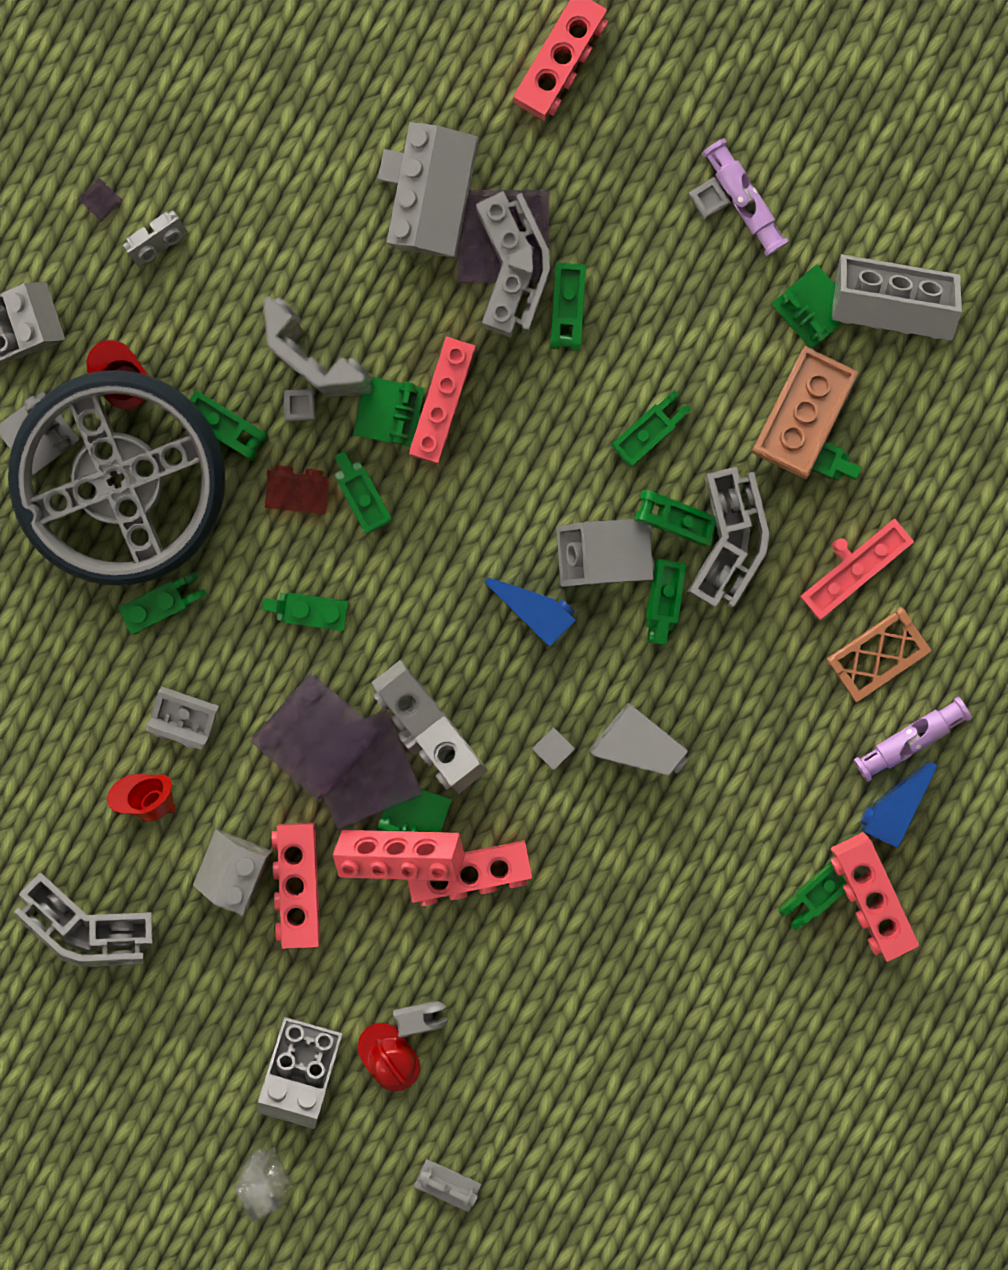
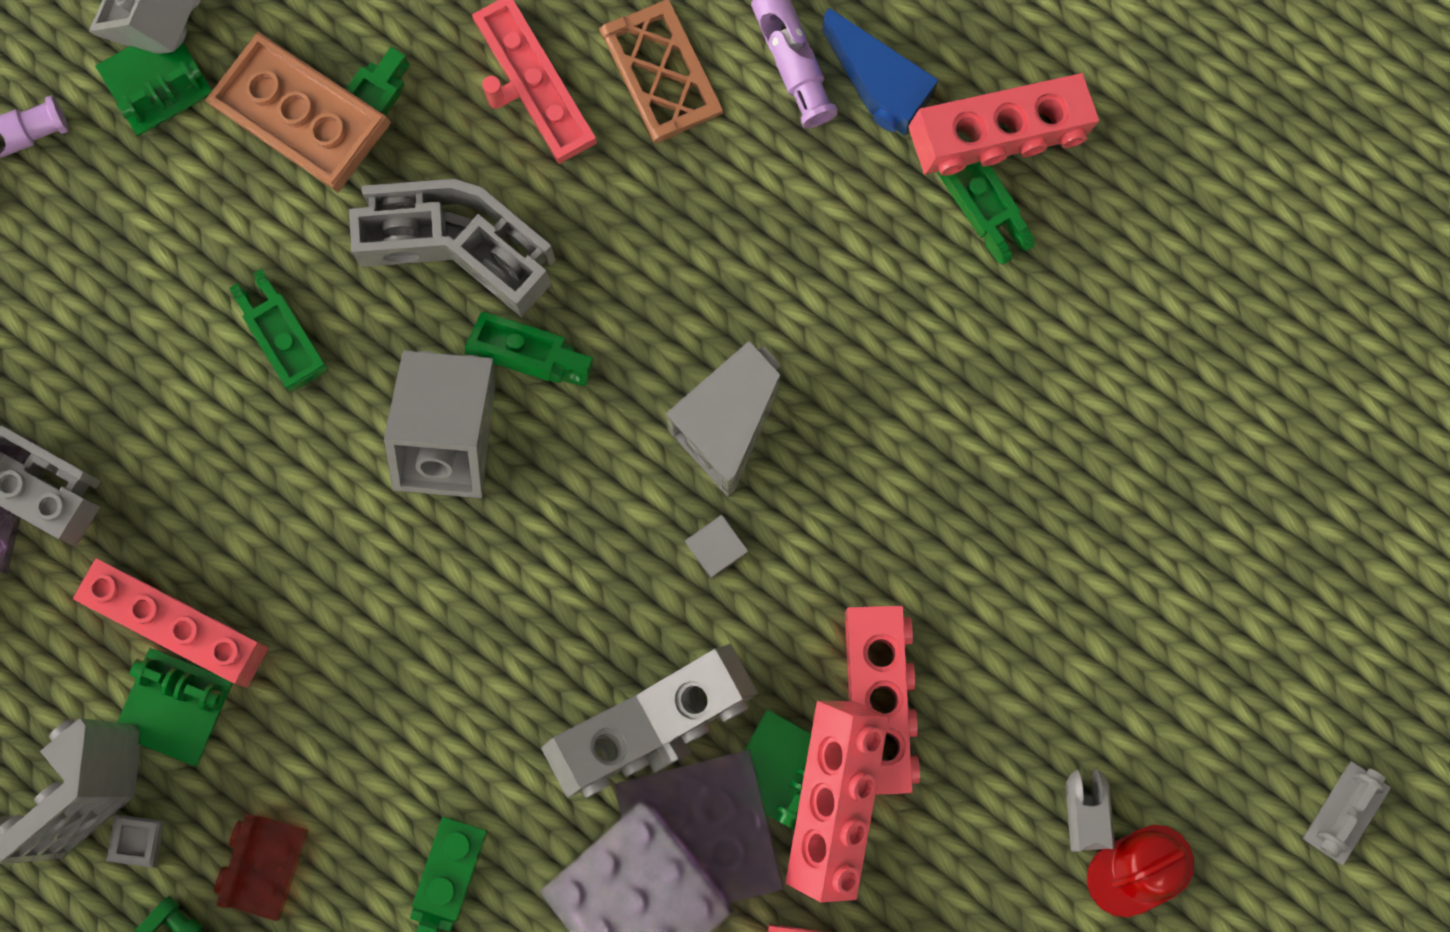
camera: 80 degrees left, 10 degrees down
green hinge [334,451,393,535] -> none
blue slope [485,578,576,647] -> none
green plate [550,262,586,351] -> none
green plate [634,490,716,547] -> none

